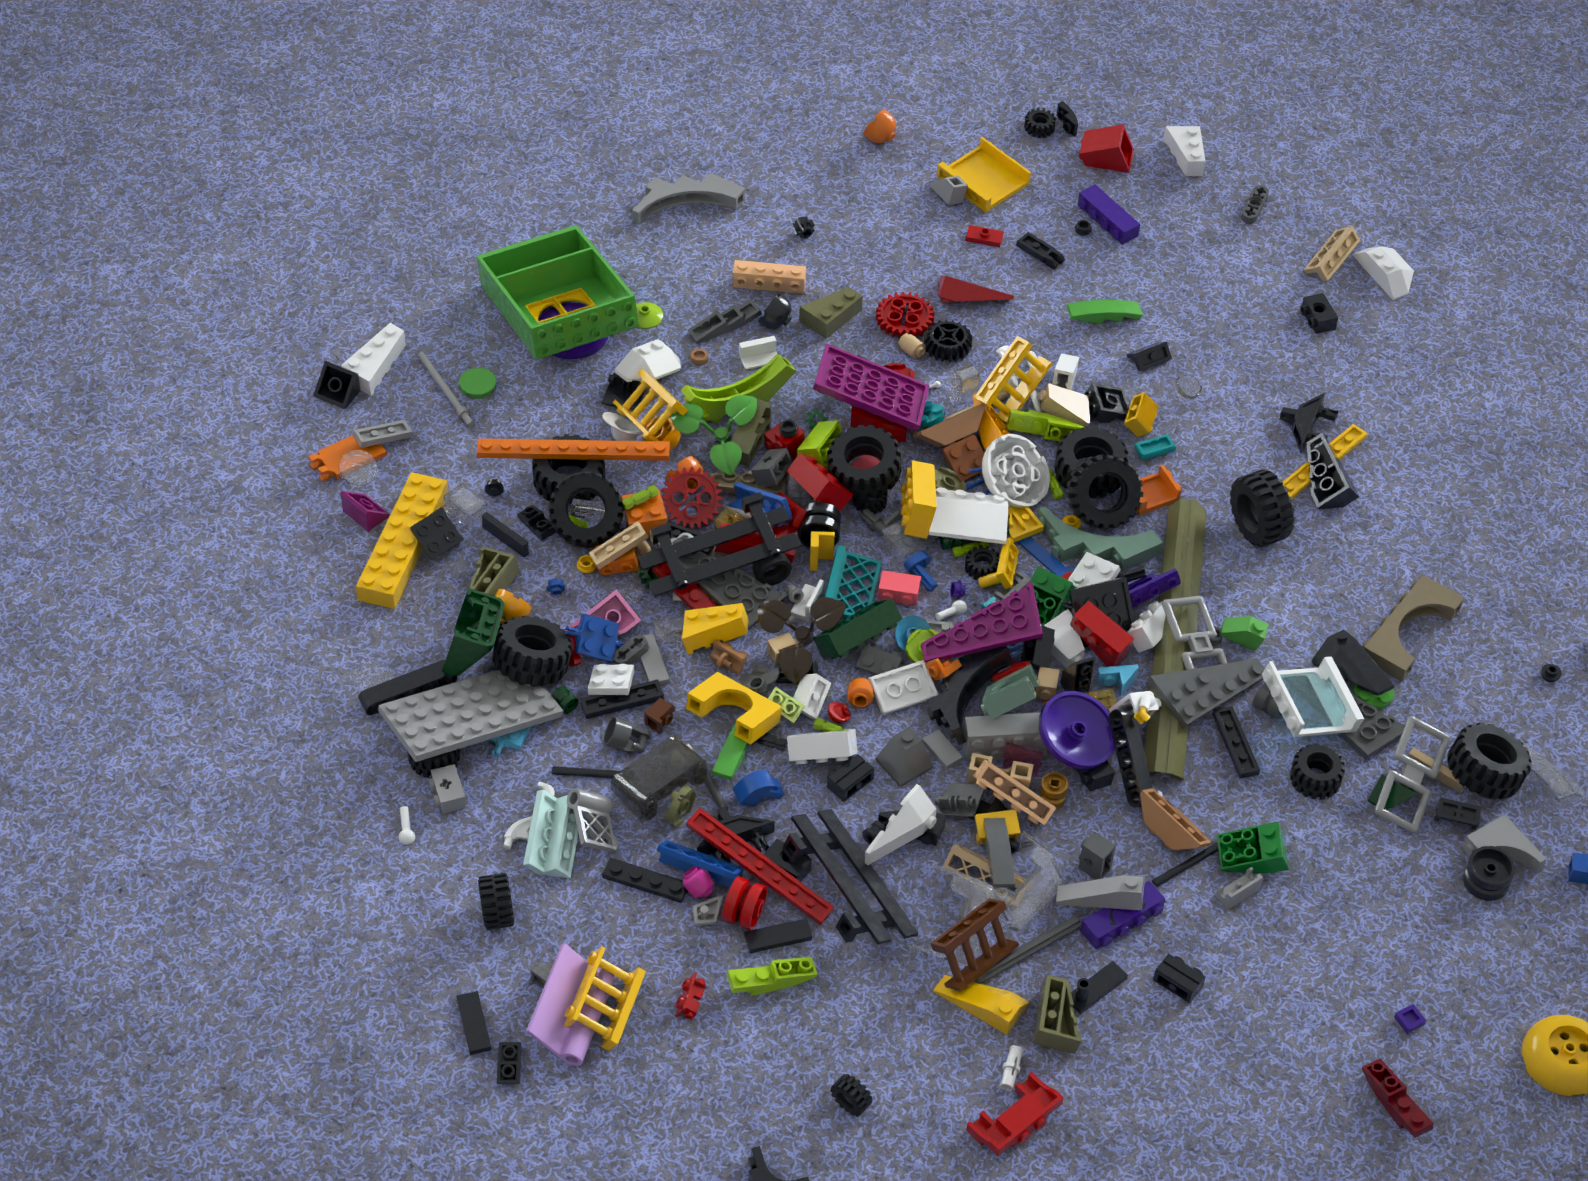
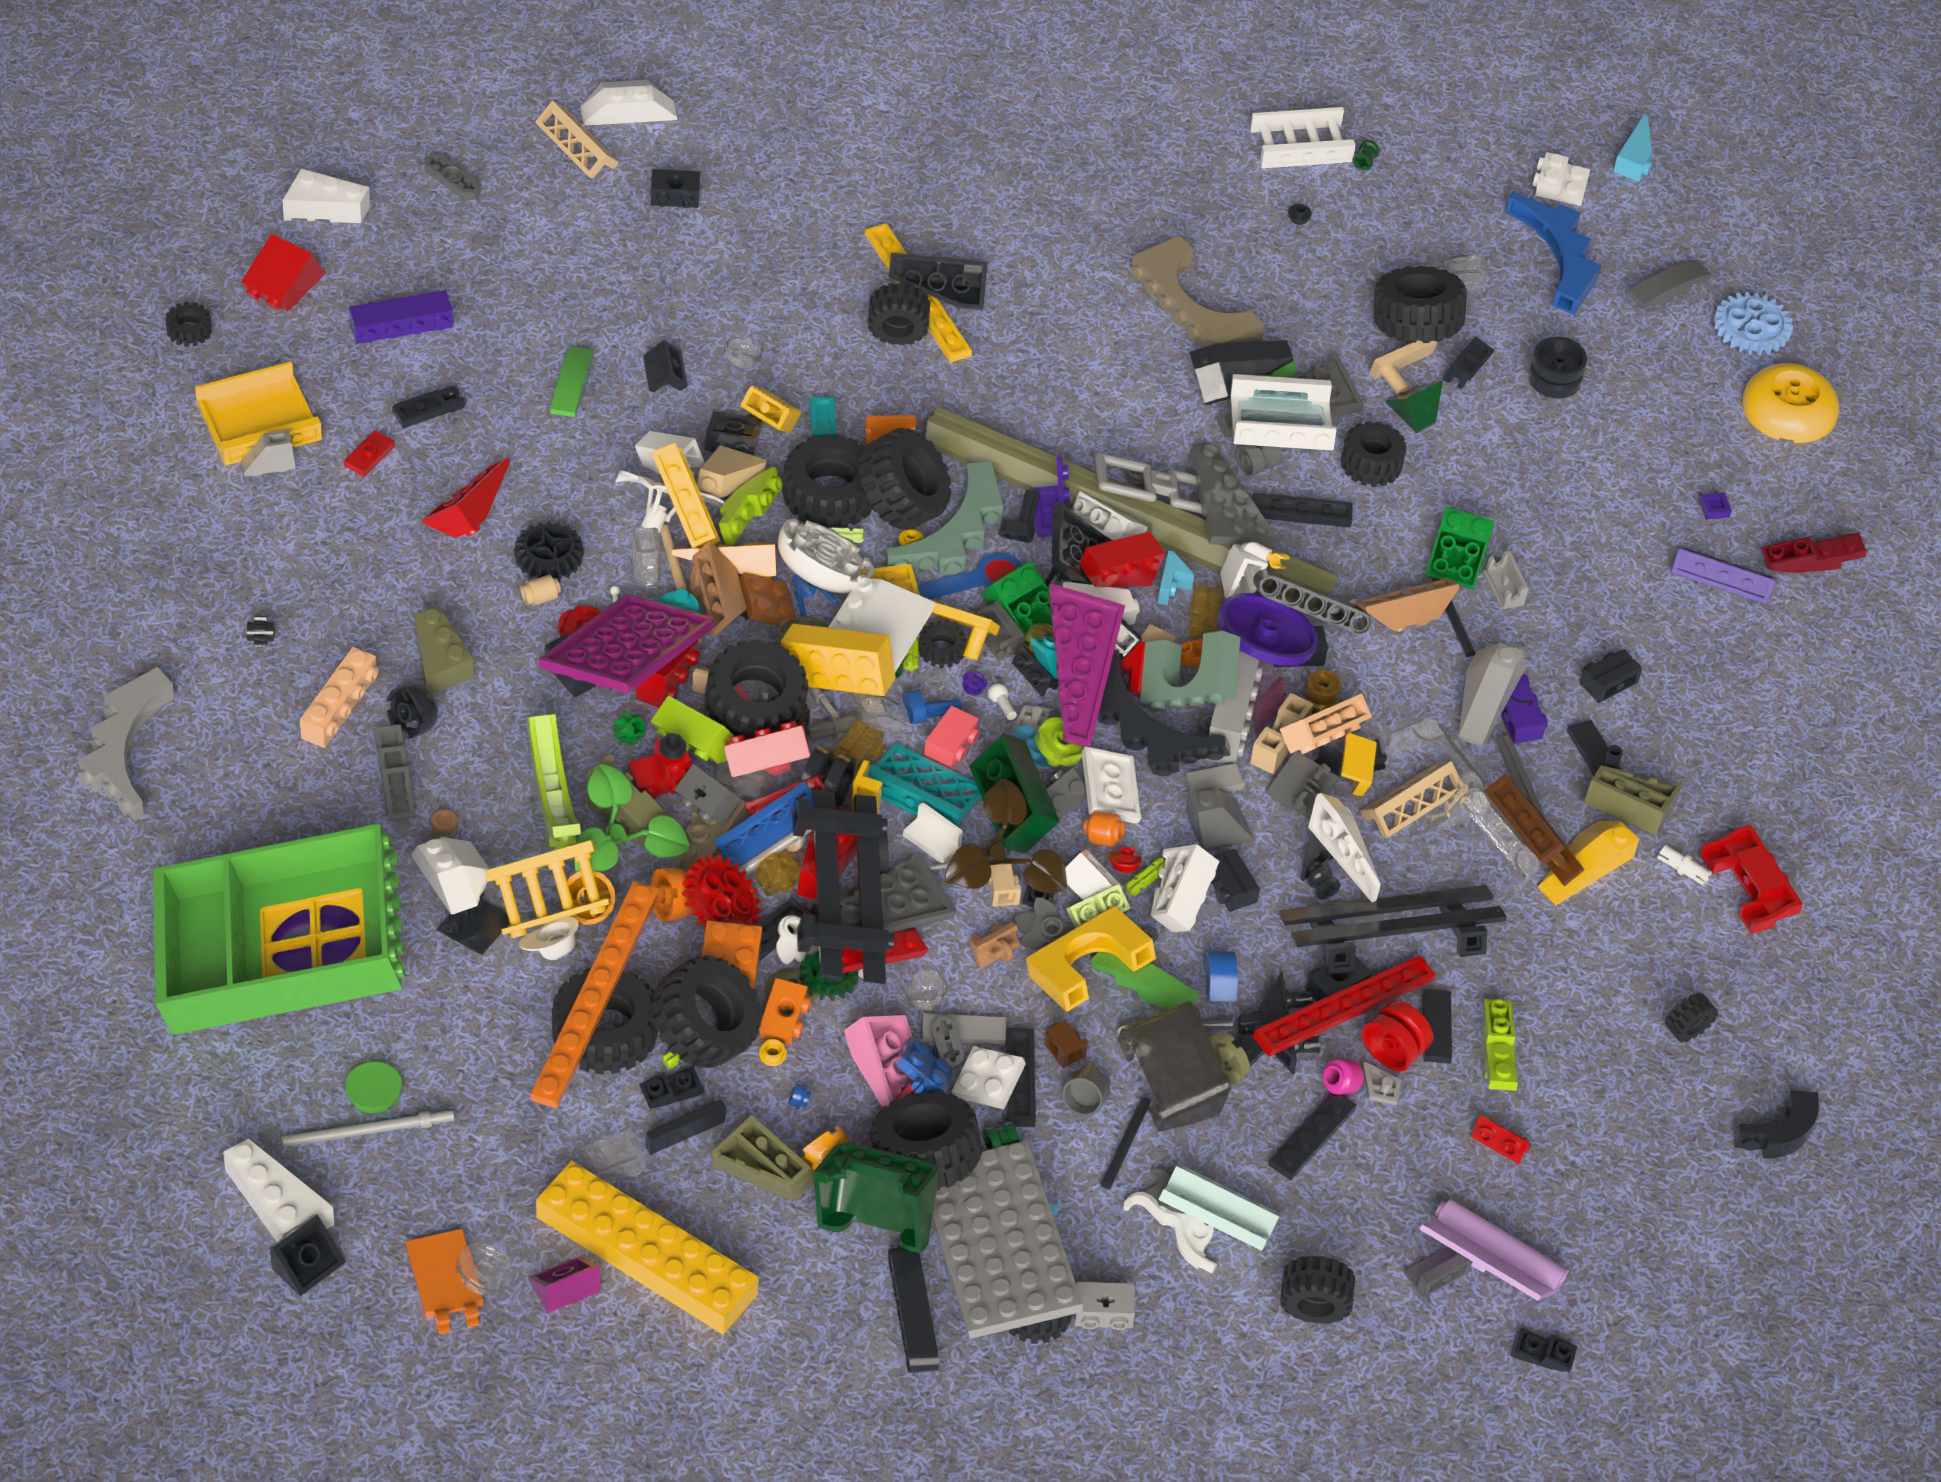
camera: 75 degrees left, 0 degrees up
light grey plate [353,420,413,448] -> none
white bar [399,806,415,845] -> none
black bracket [410,507,464,560] -> none
black tile [456,991,492,1055] -> none
black plate [485,479,504,496] -> none
yellow fence [564,946,646,1051] -> none
light grey piece [567,788,619,853] -> none
tan piece [589,521,651,569] -> none
lime axle [622,485,659,510] -> none
blue fence [657,840,744,888] -> none
yellow wedge [682,603,749,655] -> none
white panel [739,336,777,370] -> none
light grey pin [784,584,804,603] -> none
orange cylinder [863,109,896,144] -> none
red gear [876,292,935,339] -> none
orange bracket [925,658,962,681] -> none
dark grey slope [983,818,1015,888] -> none
black slope [1056,101,1078,137] -> none
black slope [1060,656,1095,695] -> none
white plate [1068,552,1121,588] -> none
black plate [1075,220,1092,236] -> none
dark grey brick [1078,832,1116,880] -> none
bright green slope [1219,616,1269,651] -> none
black tyre [1230,469,1295,547] -> none
black connector [1279,392,1339,453] -> none
light grey bar [1374,716,1451,833] -> none
light grey arch [1463,815,1546,873] -> none
none -> clear yellow brick [833,720,885,782]
none -> black tyre [868,282,930,345]
none -> fence [1671,546,1777,605]

